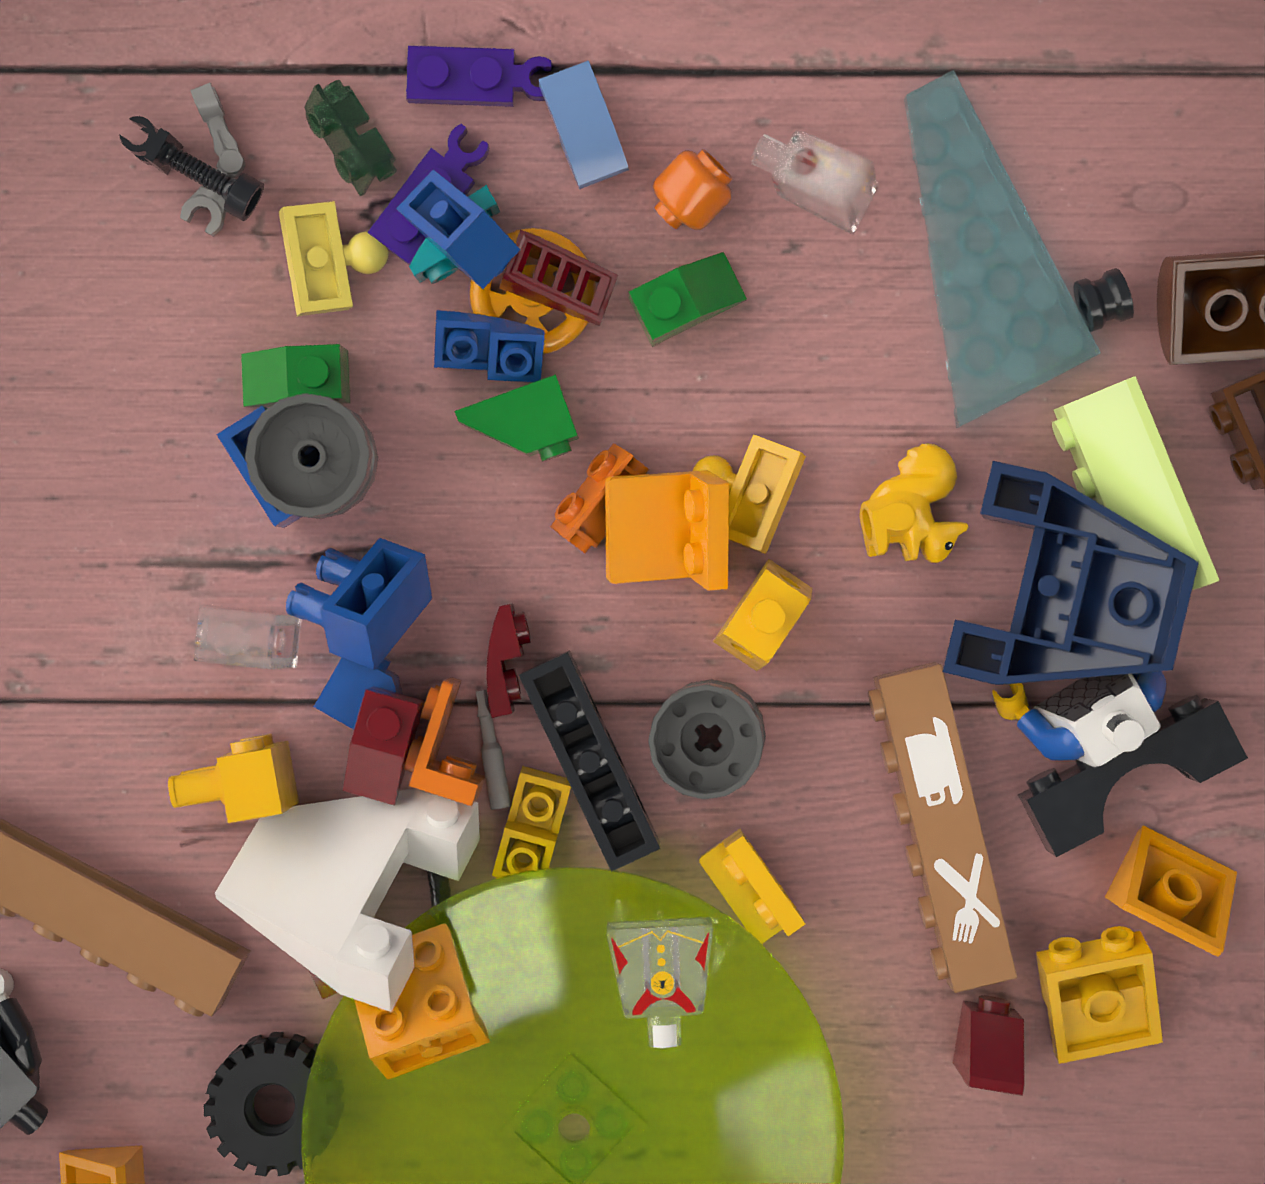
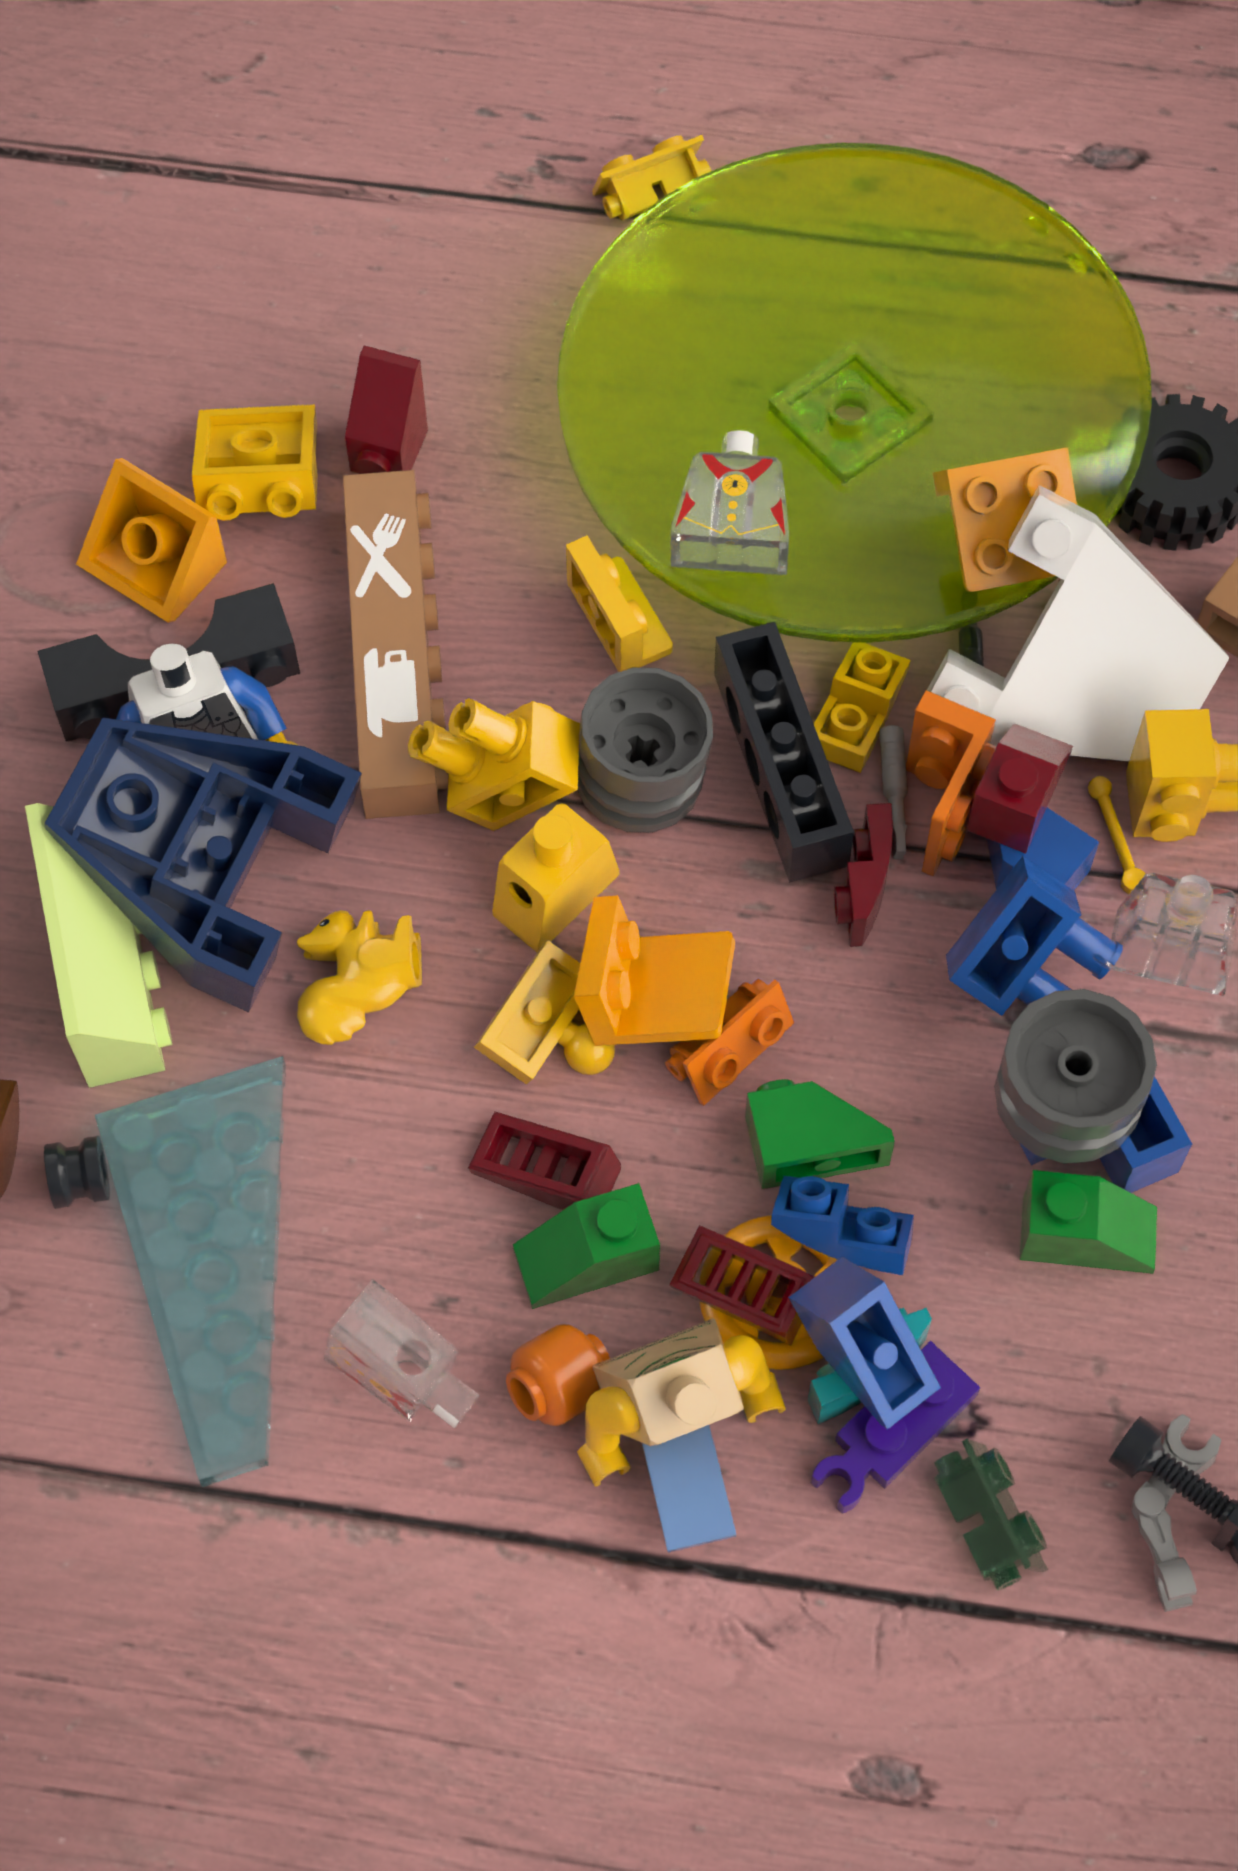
camera: 170 degrees left, 25 degrees down
light yellow plate [279,201,389,316] -> none
dark purple plate [406,46,552,107] -> none
none -> yellow brick [408,698,580,831]
none -> dark red slope [468,1111,621,1210]
none -> torso [577,1319,786,1487]
none -> yellow hinge [1088,776,1147,895]

